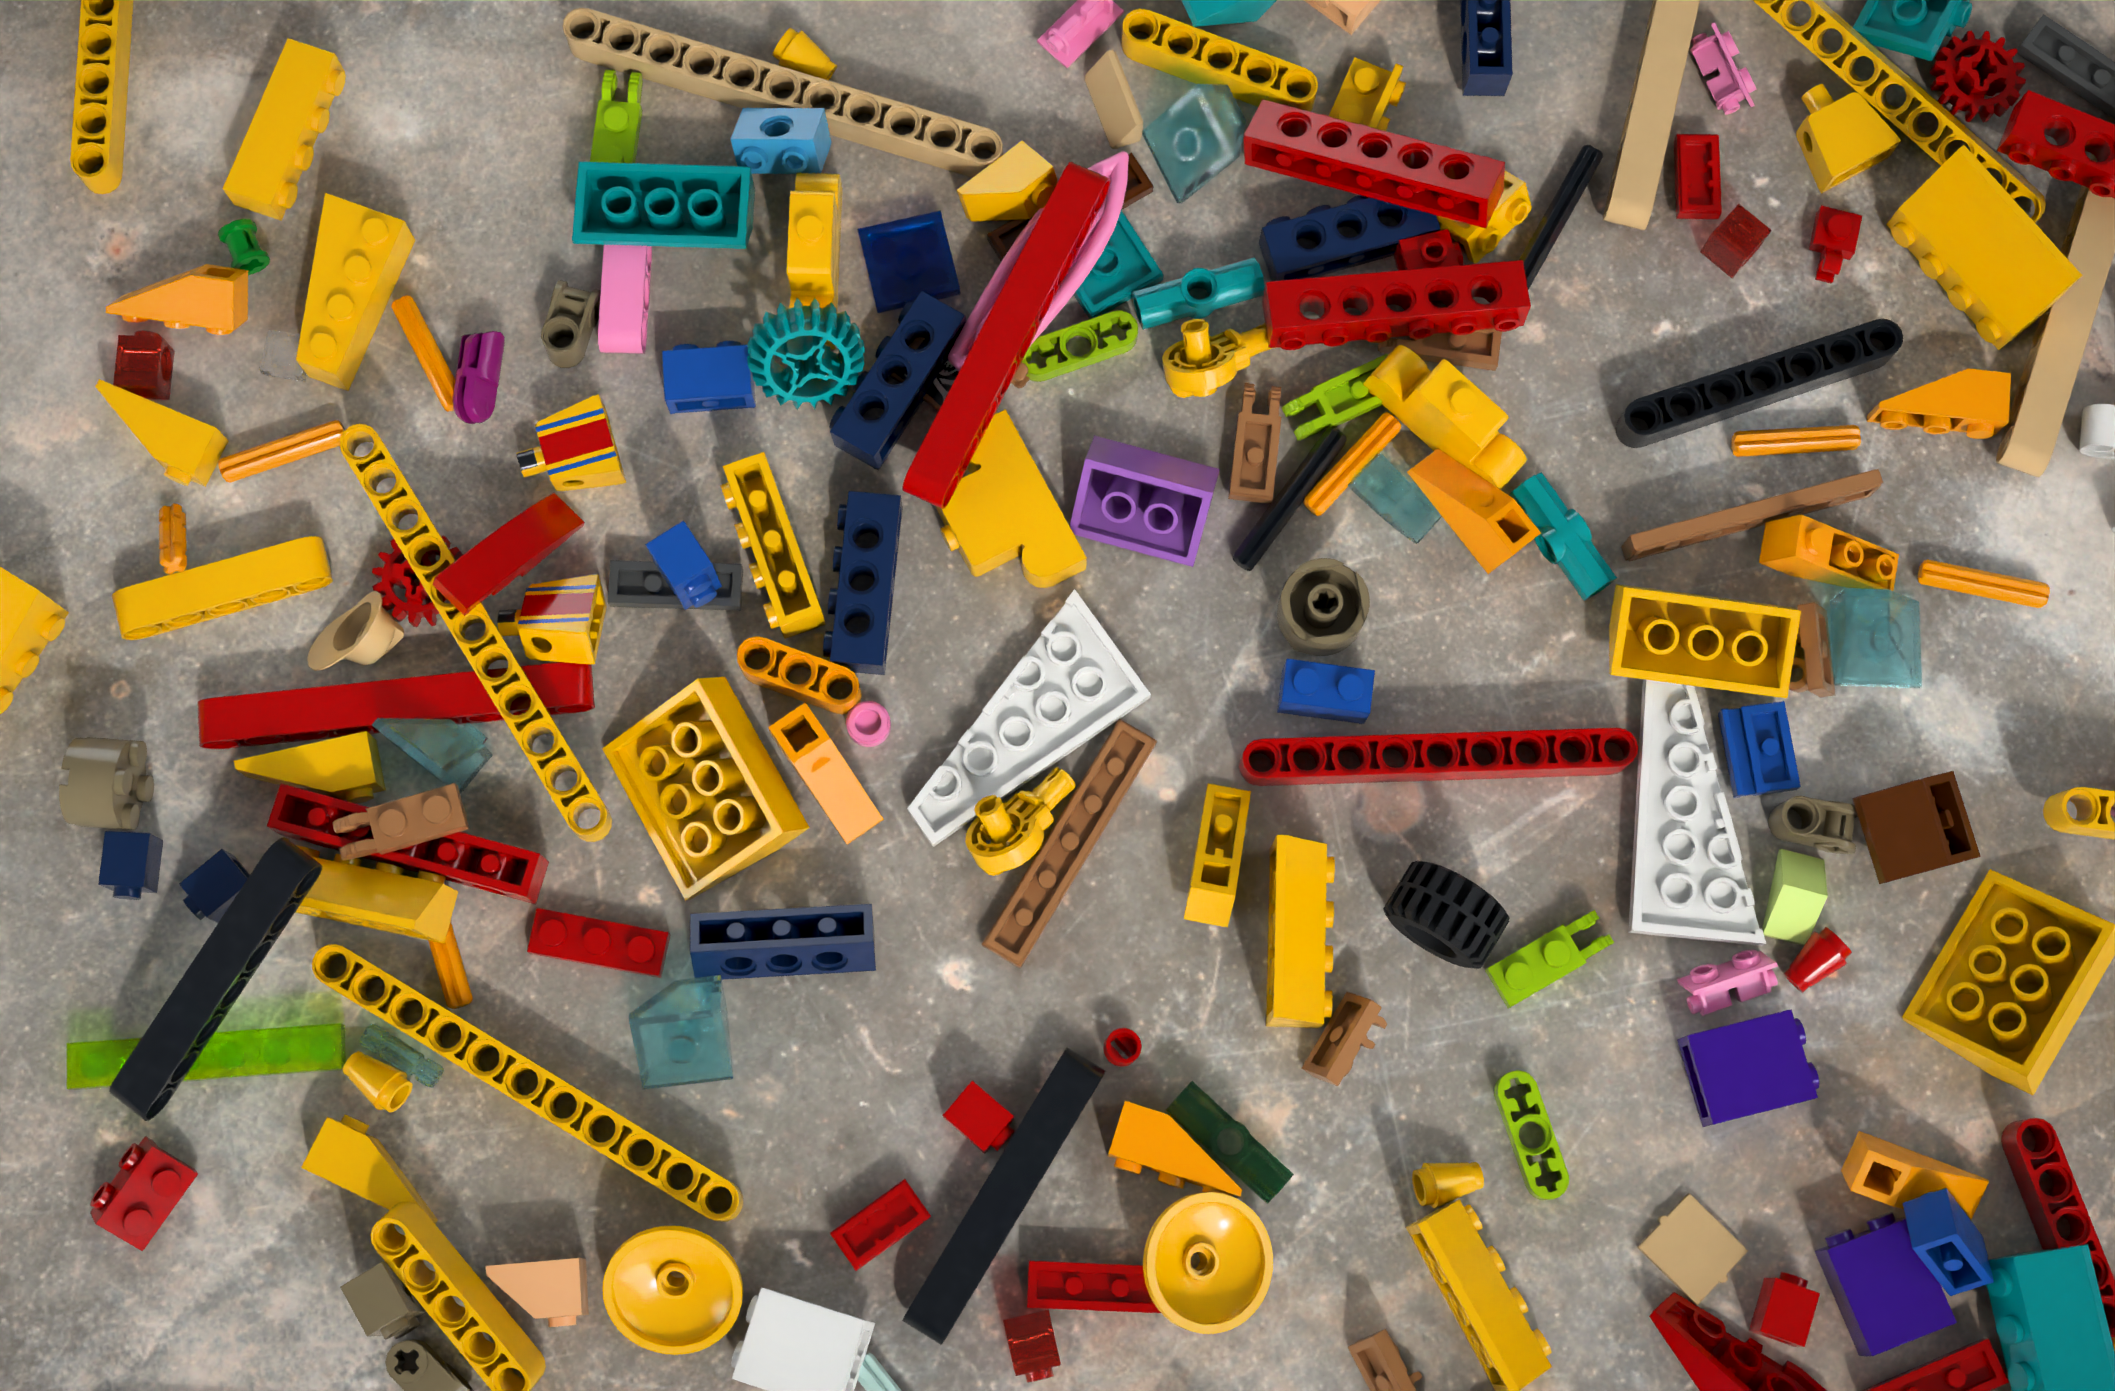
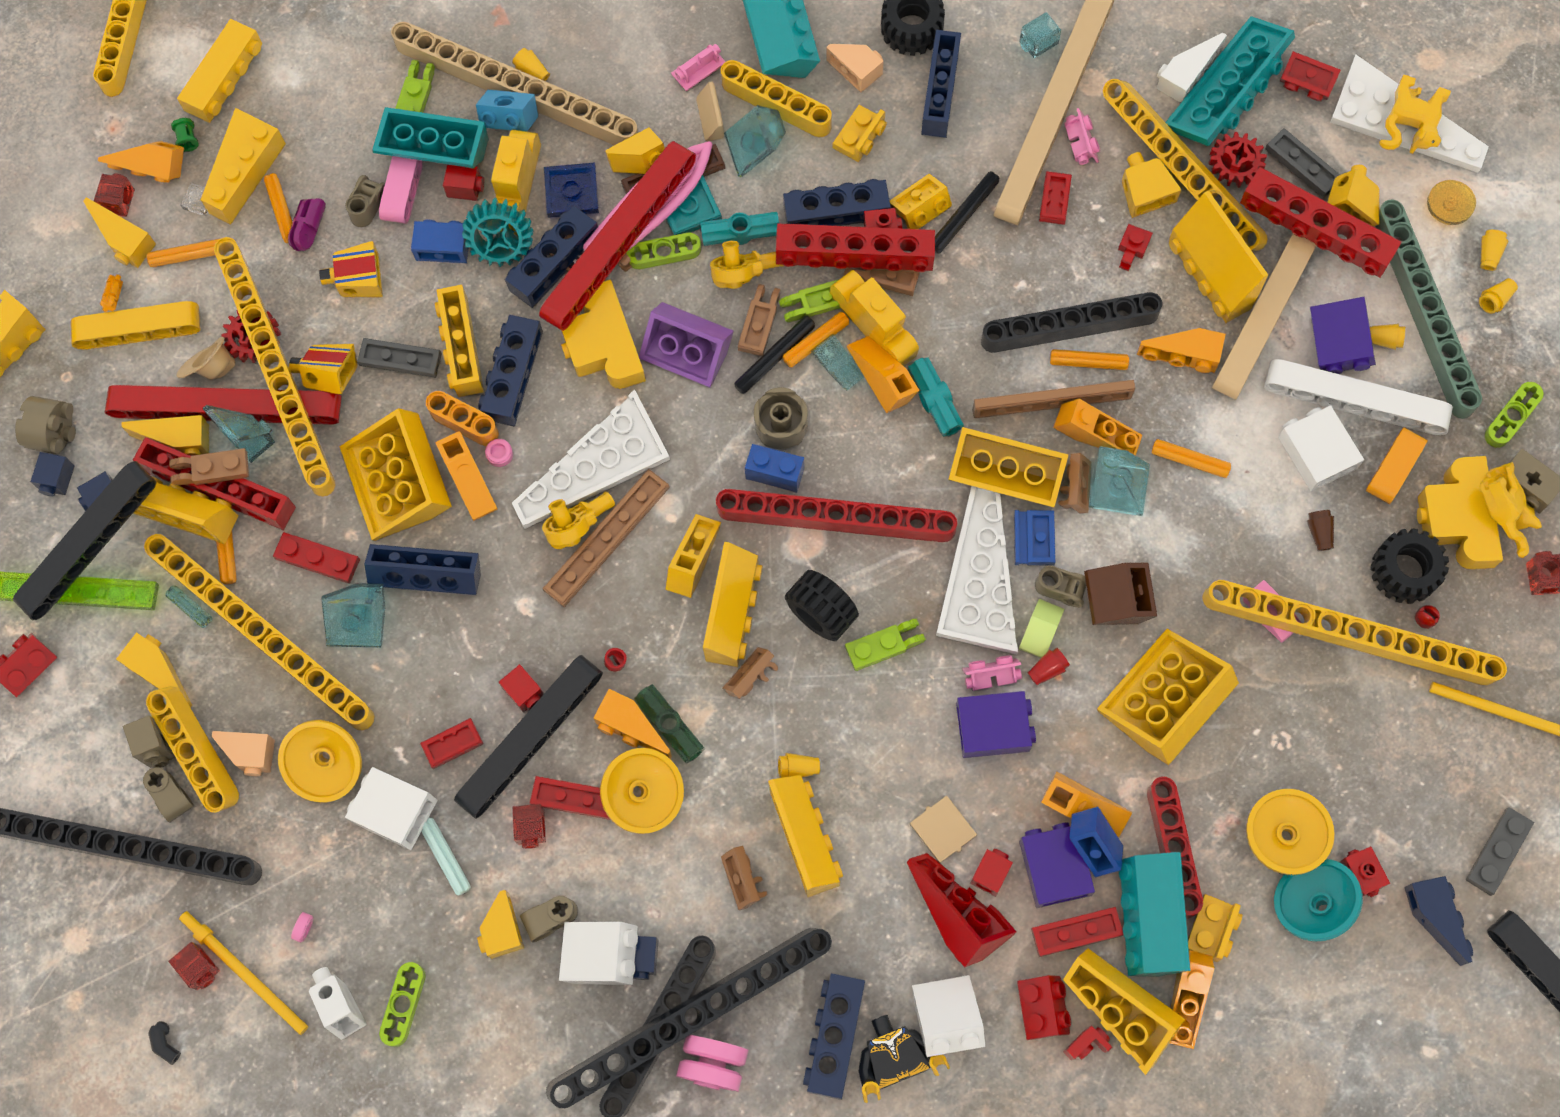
camera: 15 degrees right, 5 degrees down
yellow cone [343,1051,412,1113] -> none
red slope [432,493,585,616] -> none
blue brick [645,520,722,610] -> none
red brick [1243,99,1505,228] -> none
lime beam [1494,1070,1569,1200] -> none
clear red brick [1700,204,1772,279] -> none
none -> red brick [443,164,484,201]

